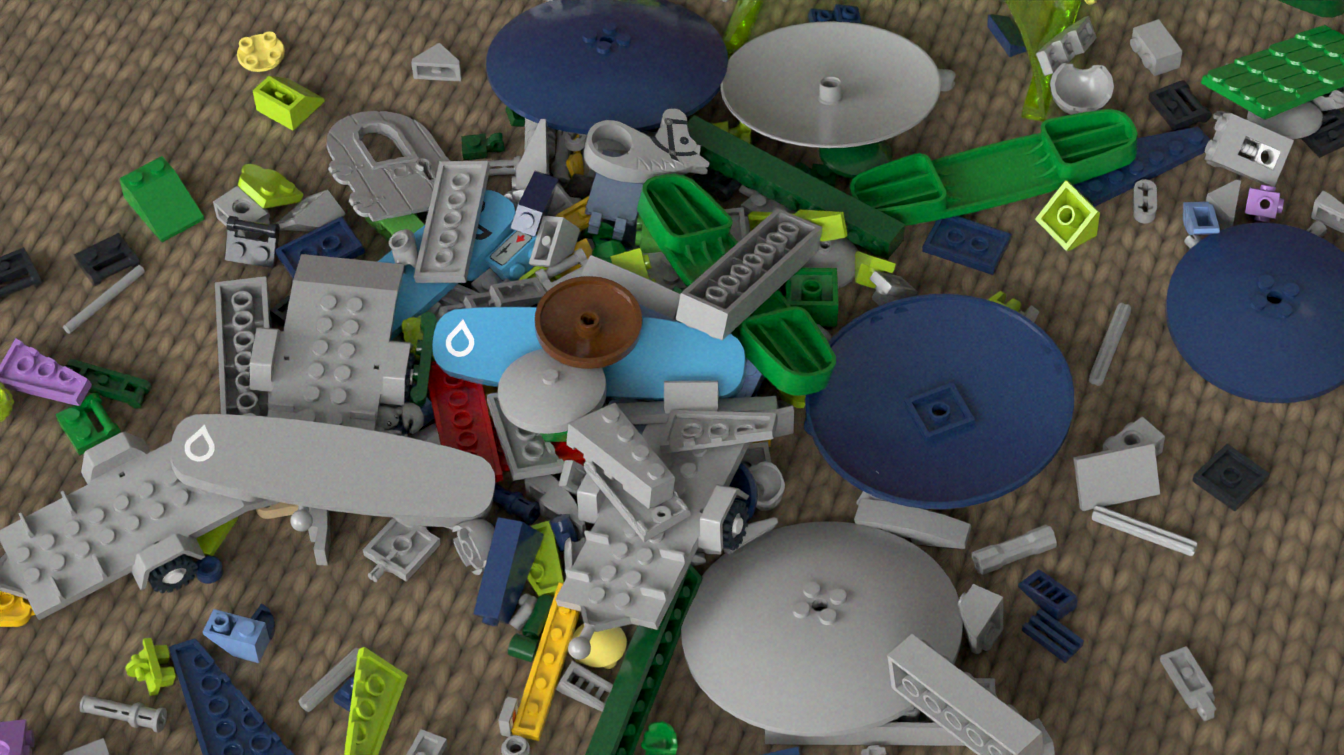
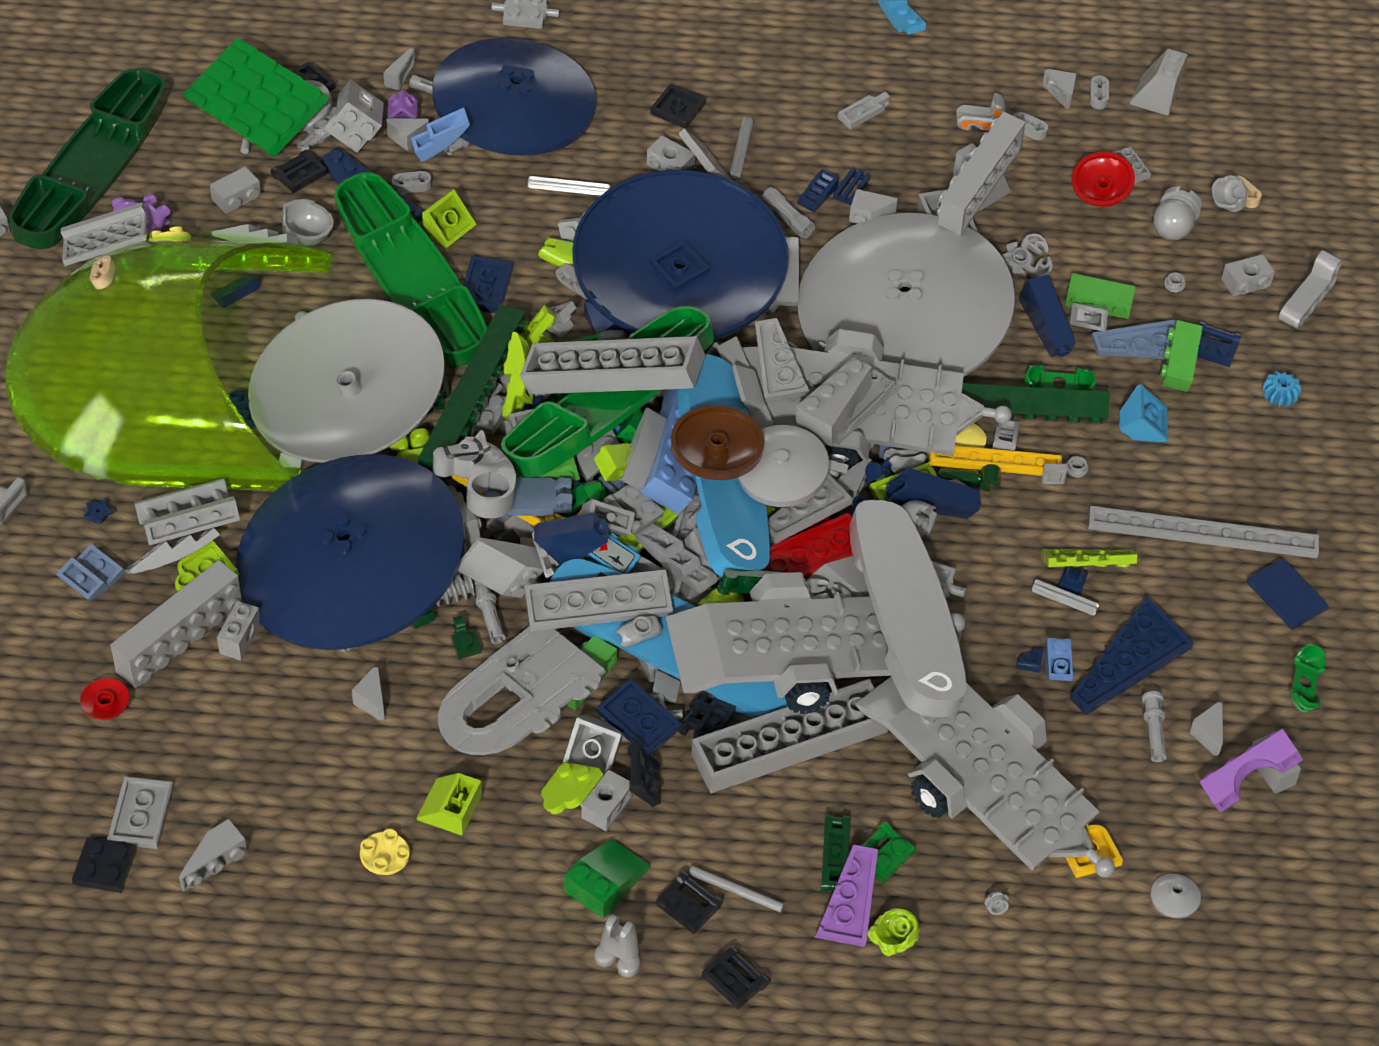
camera: 110 degrees left, 0 degrees up
lime hips [126,638,176,696] -> none
none -> light grey piece [595,914,641,978]

